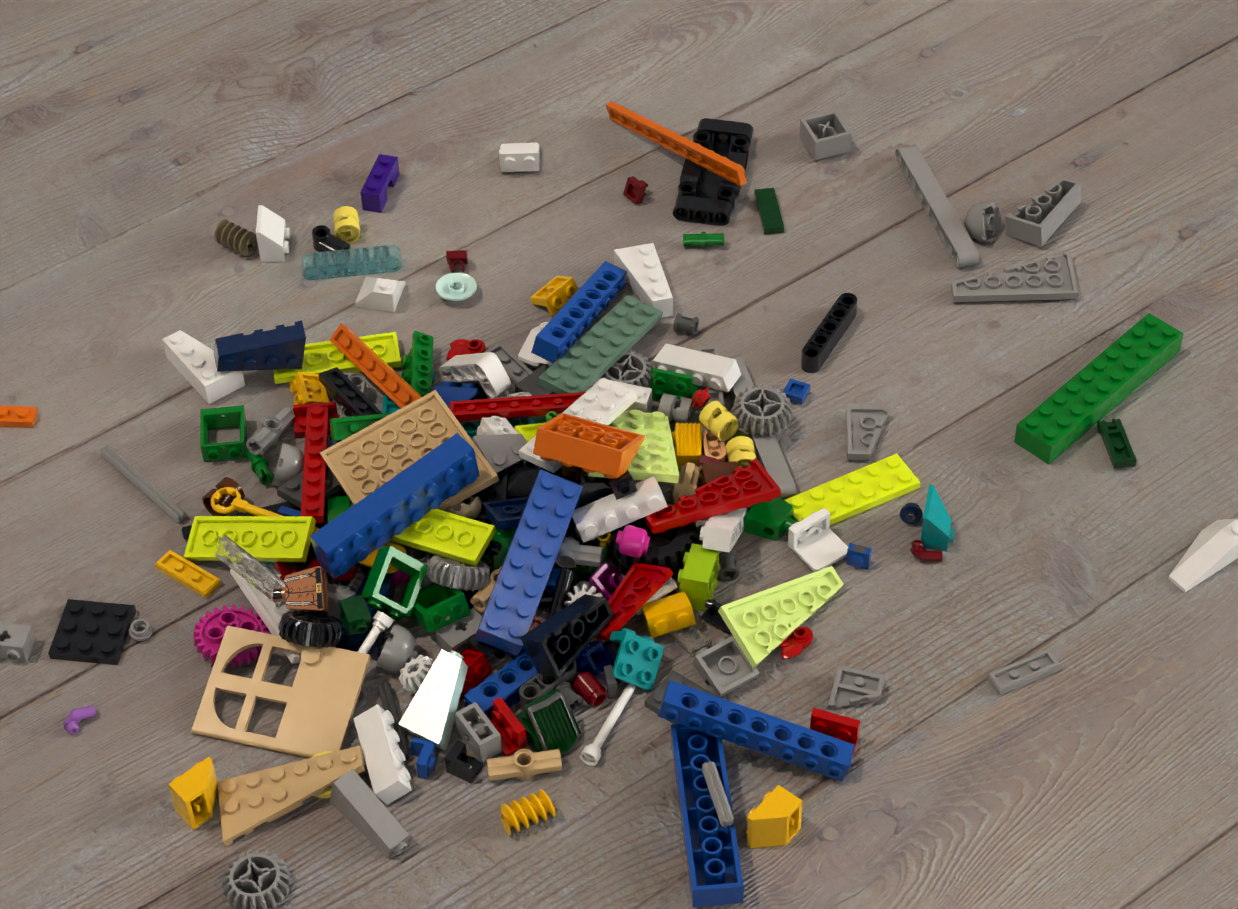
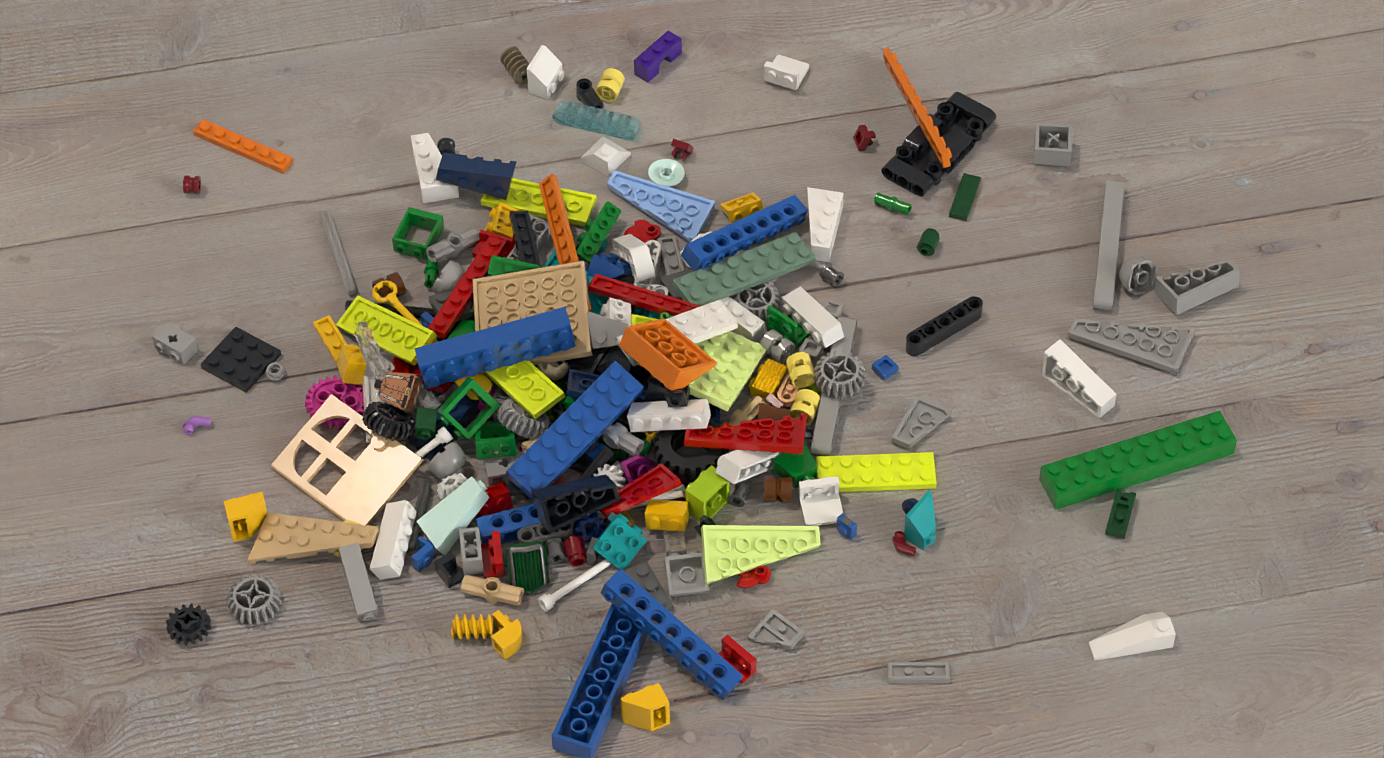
camera: 25 degrees right, 5 degrees up
dark pink head [615,525,651,558] -> none
red plate [691,387,711,409] -> none
light grey axle [702,761,734,827] -> none
none -> yellow brick [337,344,367,385]
none -> black wheel [437,138,455,155]
none -> yellow brick [491,610,523,660]
none -> light blue wing [607,170,715,242]
none -> reddish brown wheel [764,476,792,503]
none -> dark green brick [917,228,940,256]
none -> white wedge [1042,339,1116,419]

